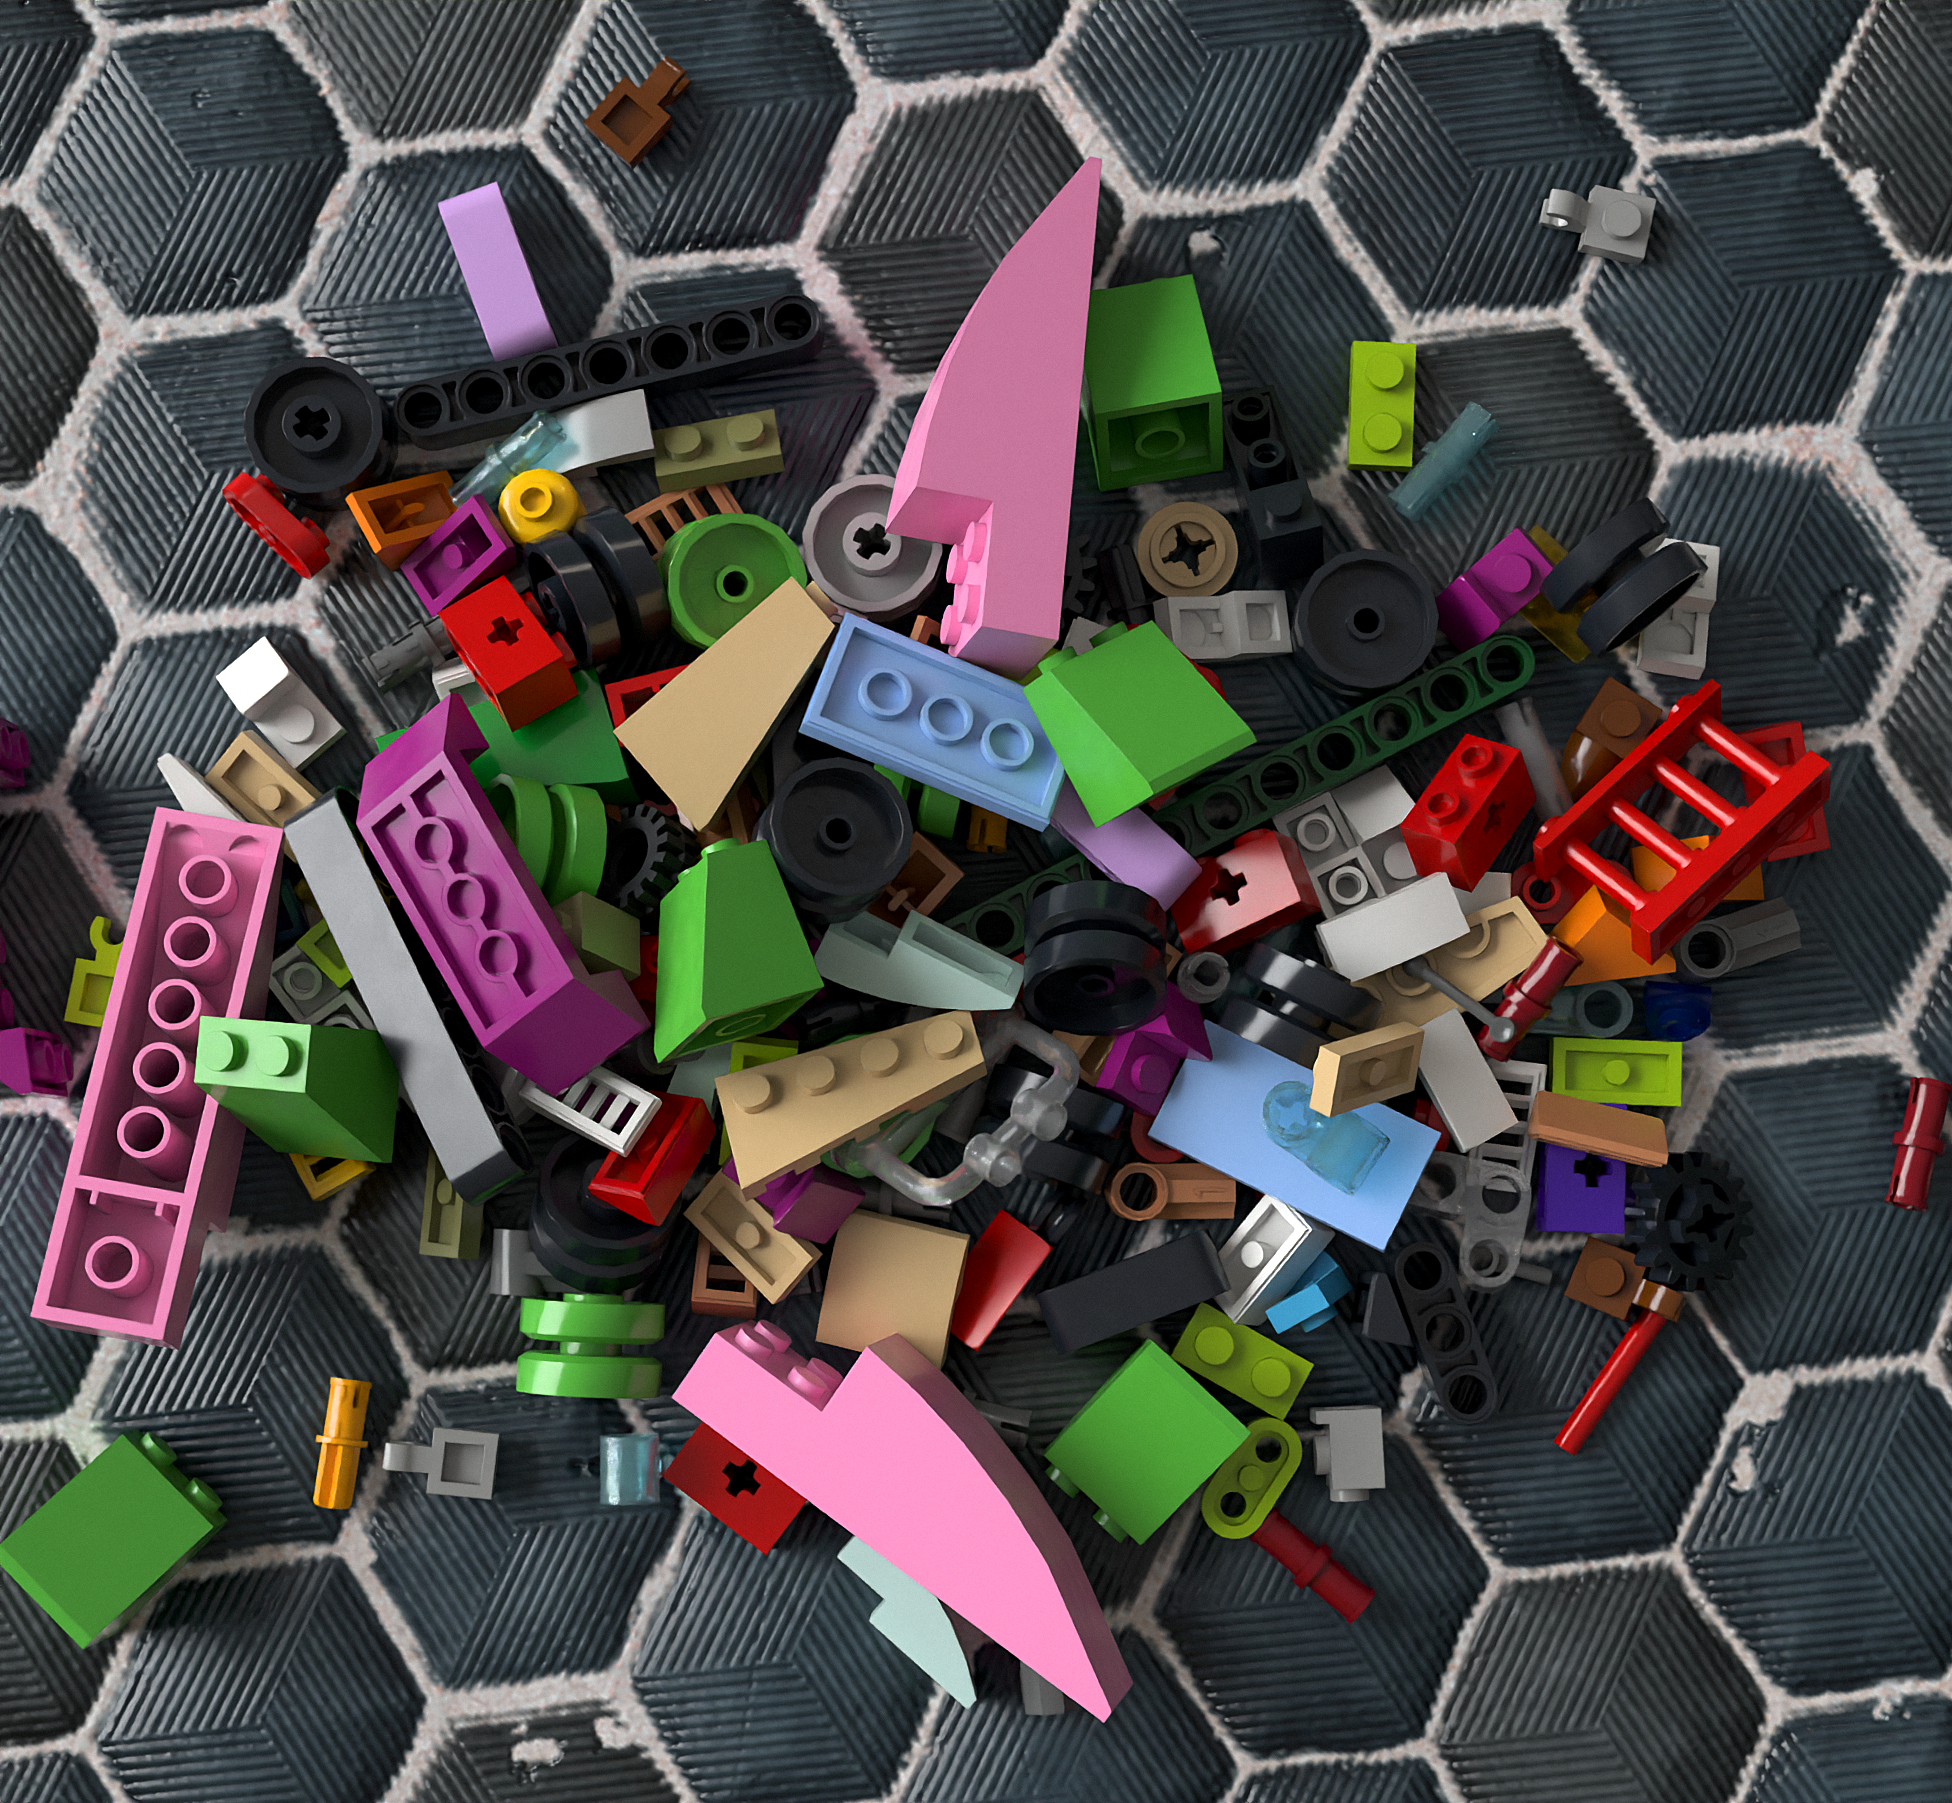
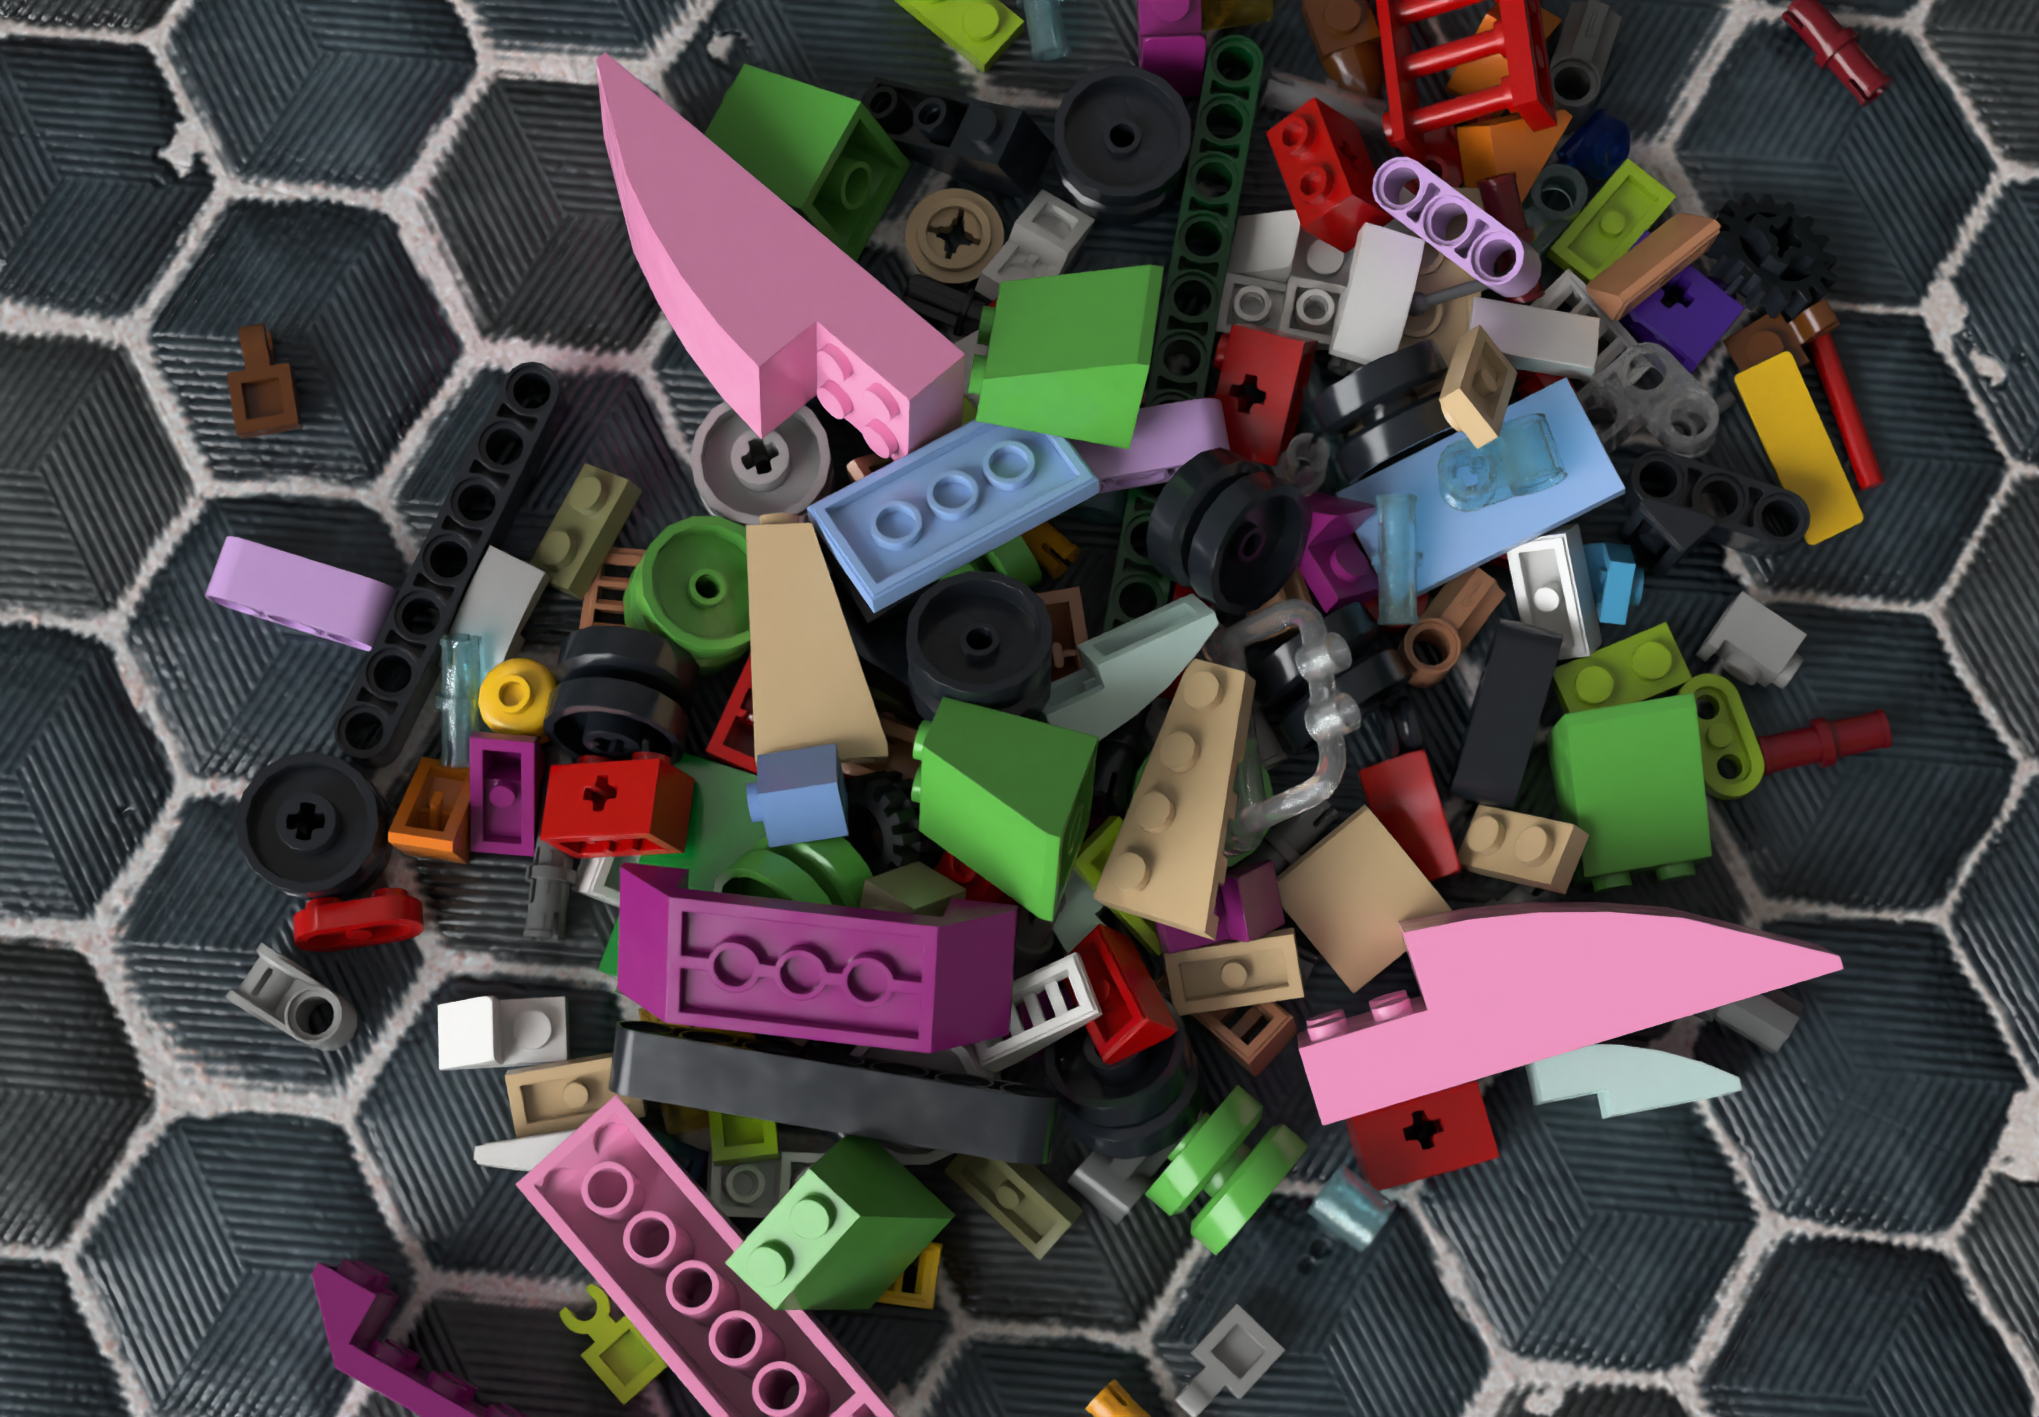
camera: 55 degrees left, 5 degrees down
none -> light grey piece [225,942,357,1051]
none -> medium blue brick [746,743,849,847]
none -> clear light blue pin [1371,494,1423,625]
none -> lavender beam [1372,157,1542,297]
none -> tan plate [1457,804,1589,894]
none -> yellow piece [1734,351,1863,545]

